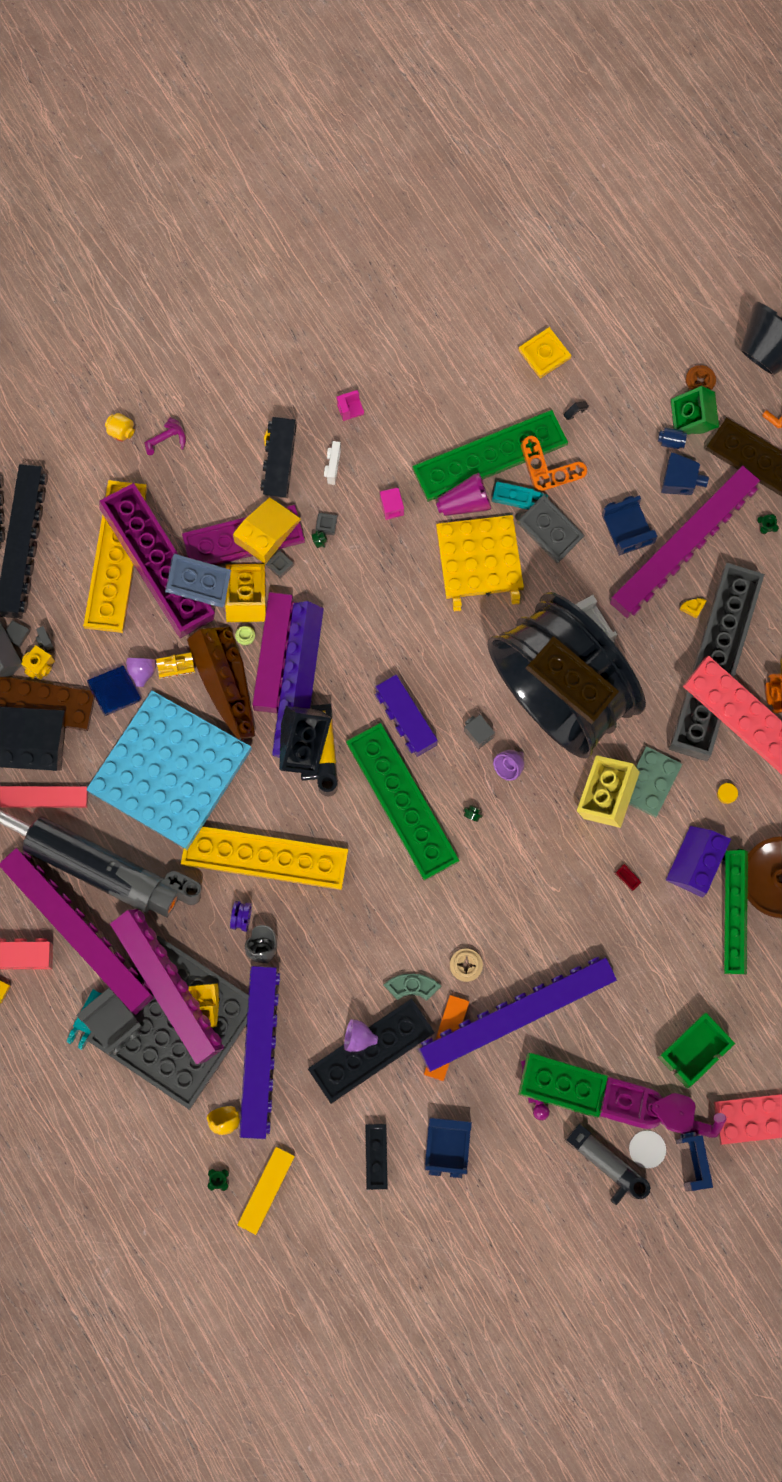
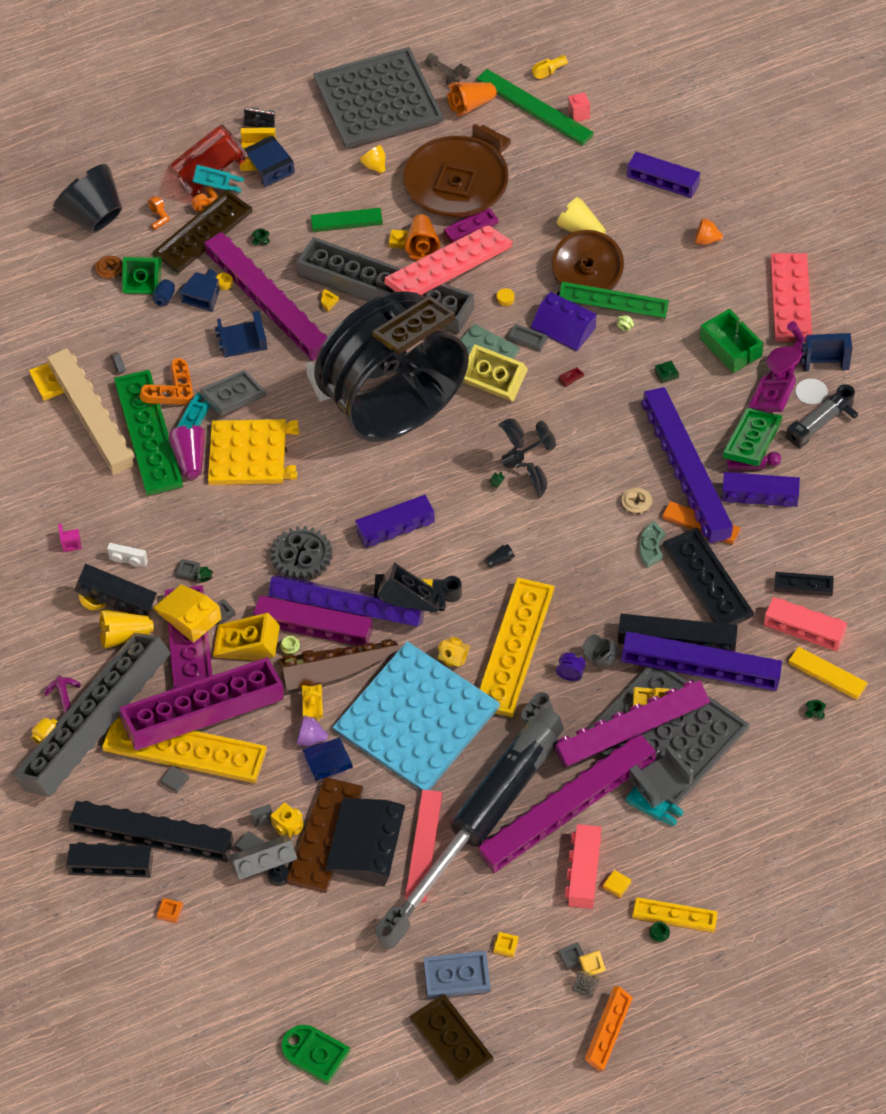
camera: 80 degrees left, 20 degrees down
sand blue plate [165,554,231,608] -> none
yellow hair [206,1106,240,1135] -> none
medium lavender helmet [344,1019,378,1052] -> none
green plate [346,723,460,881] -> none
dark pink panel [380,488,404,520] -> none
dark blue panel [424,1118,472,1178] -> none
dark grey brick [464,715,495,750] -> none
medium lavender helmet [493,750,525,781] -> none
none -> dark grey brick [13,633,171,797]
none -> tan brick [48,348,135,475]
none -> yellow cone [99,610,154,649]
none -> dark grey tile [161,766,189,793]
none -> yellow tile [216,273,233,290]
none -> dark grey gear [270,526,333,581]
none -> yellow brick [437,636,470,667]
none -> black cone [485,544,515,568]
none -> black plant [498,418,556,498]
none -> dark grey tile [507,324,548,352]
none -> yellowish green plate [616,315,634,331]
none -> black brick [618,613,738,651]
none -> dark green plate [654,360,679,383]
none -> dark purple brick [722,472,800,507]
none -> coral brick [764,597,847,651]

